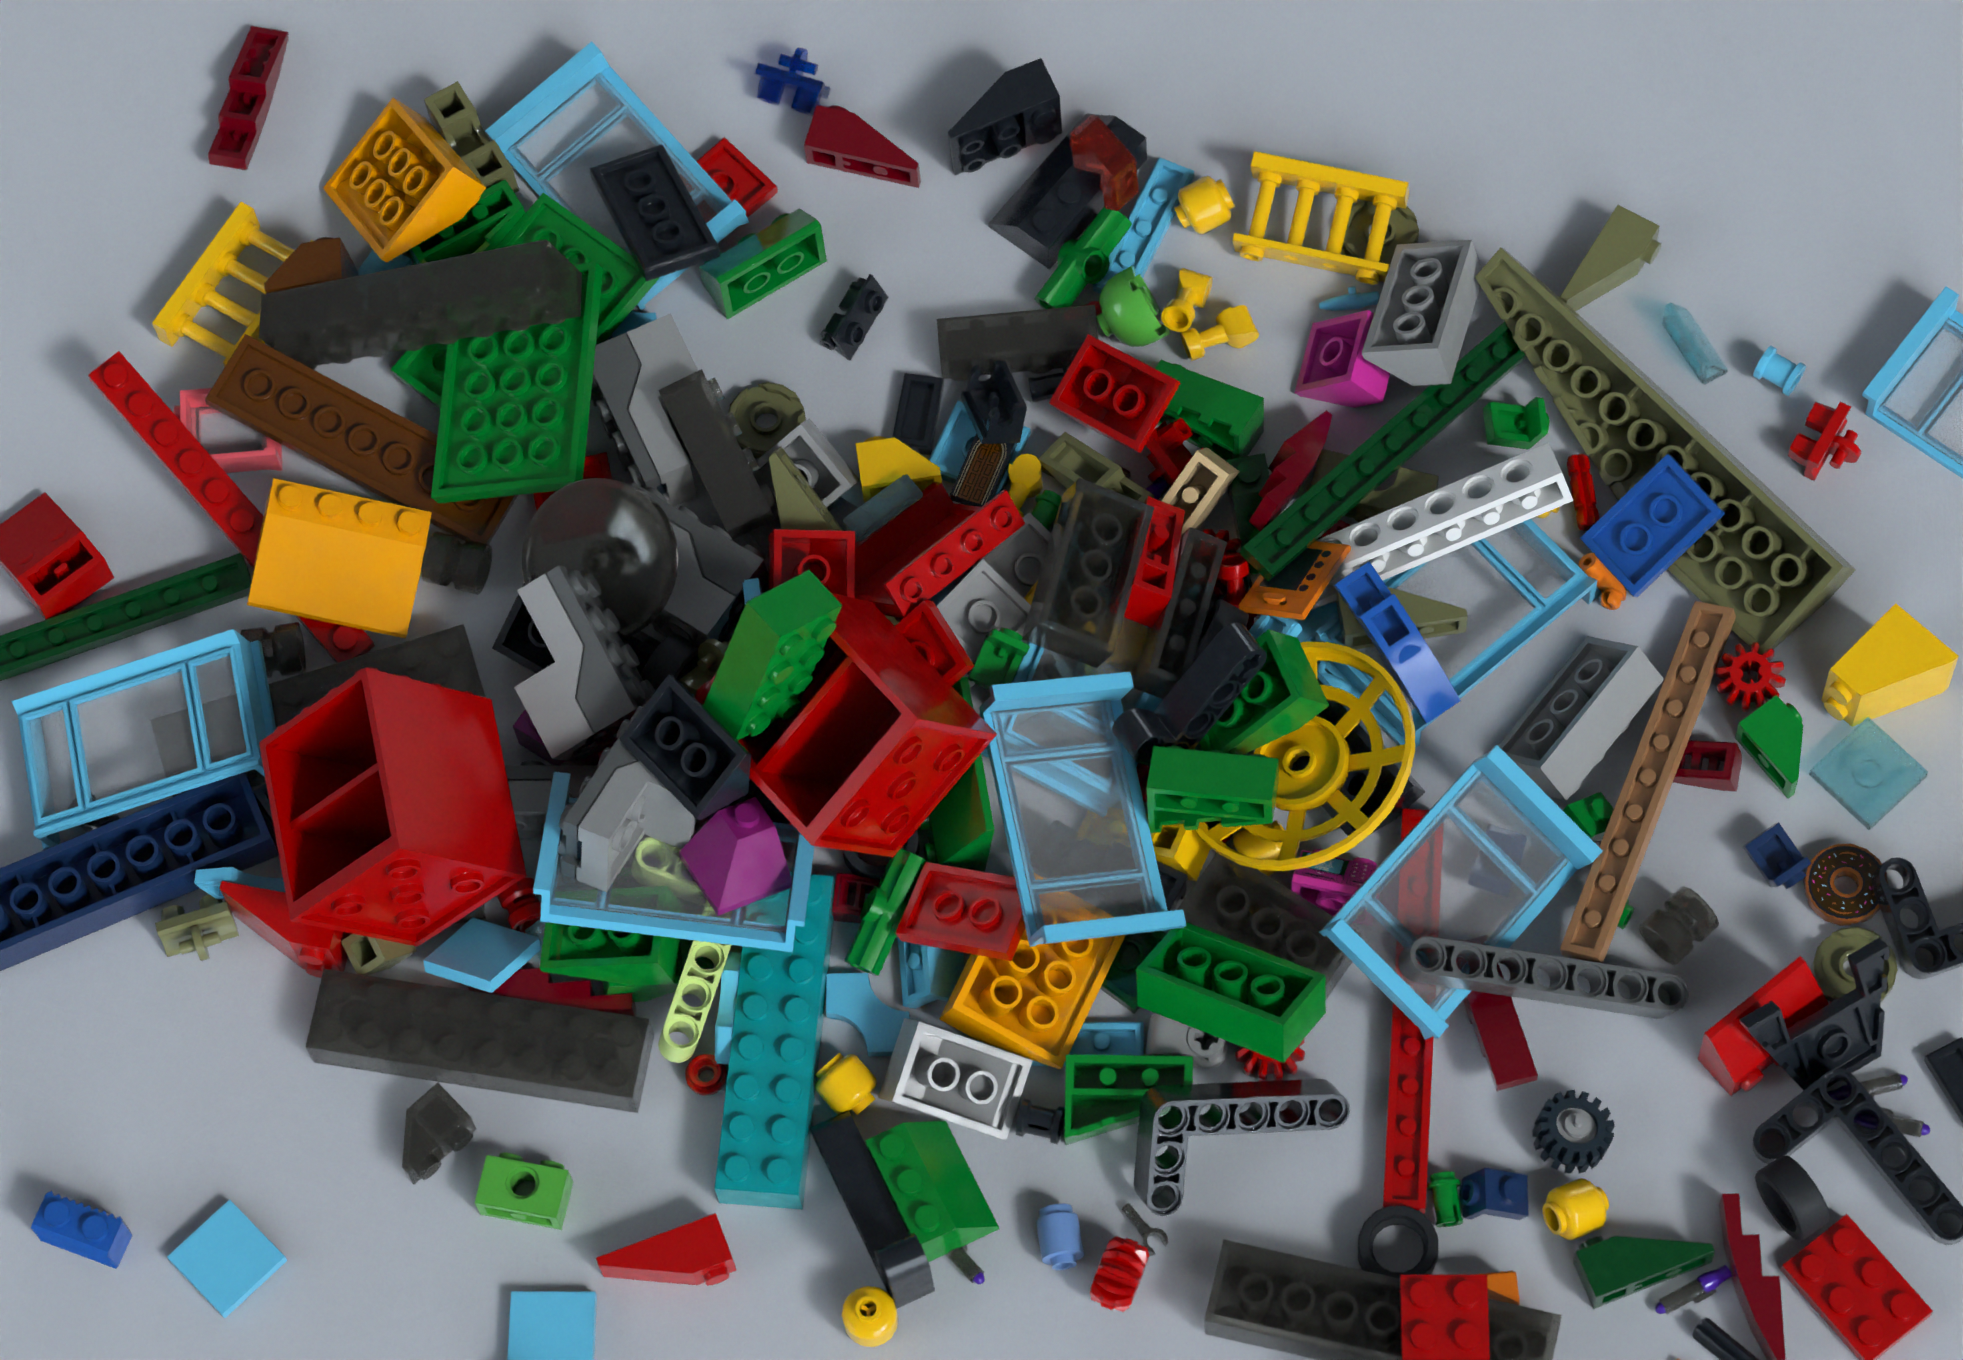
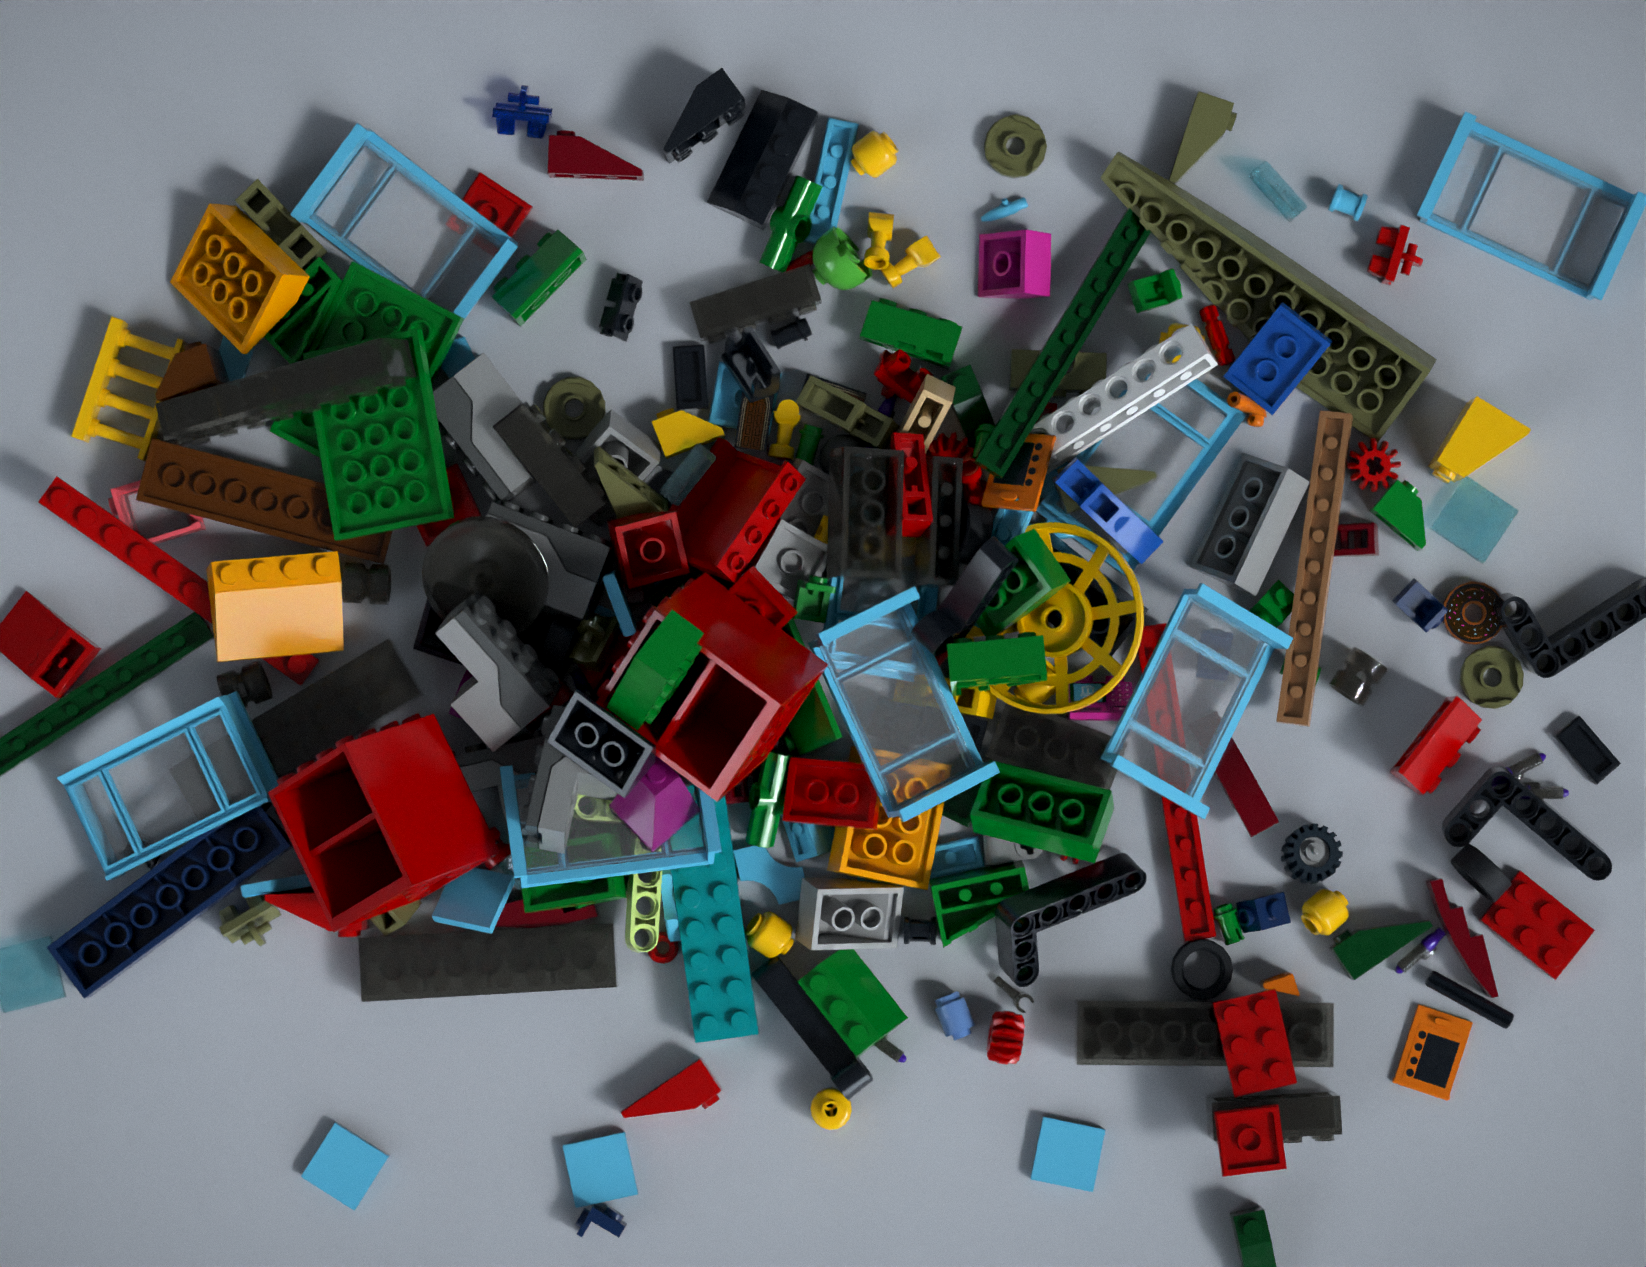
camera: 15 degrees left, 20 degrees up
blue brick [31,1191,132,1269] -> none
dark red slope [208,26,289,171] -> none
clear smoke slope [402,1082,476,1185] -> none
bright green brick [475,1153,573,1230] -> none
black tile [589,144,720,281] -> none
red slope [1048,334,1181,453] -> none
clear red slope [1070,115,1139,211] -> none
yellow fence [1232,151,1409,285] -> none
dark red slope [1249,410,1333,531] -> none
light grey slope [1362,240,1482,386] -> none
dark grey beam [1398,936,1689,1019] -> none
black wing [1740,938,1890,1091] -> none

